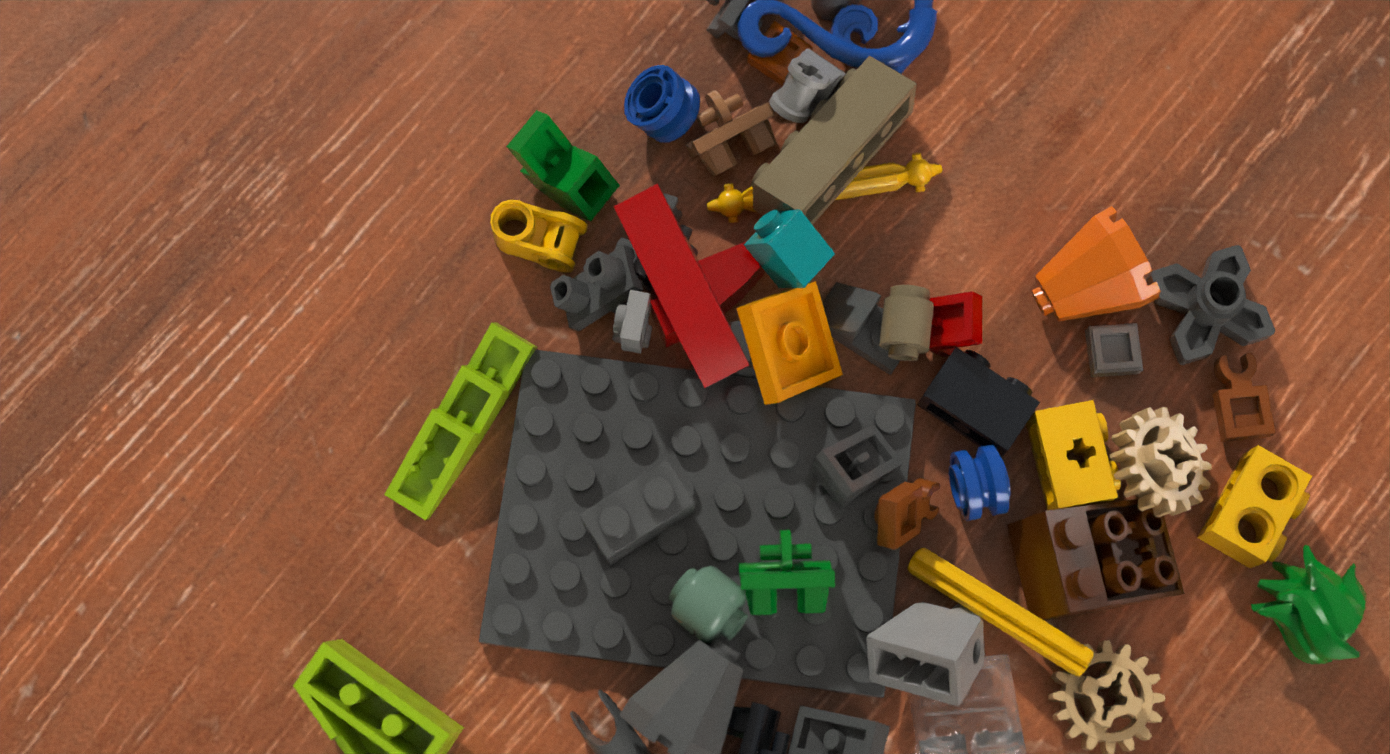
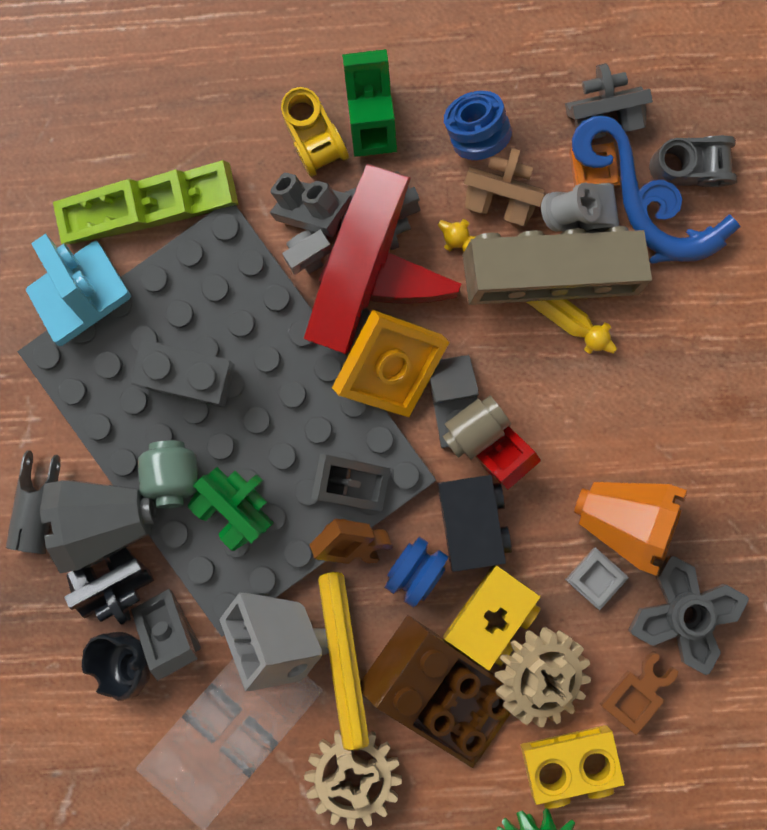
camera: 50 degrees right, 10 degrees up
teal brick [744,209,835,288] -> none
none -> medium azure bracket [26,233,131,347]

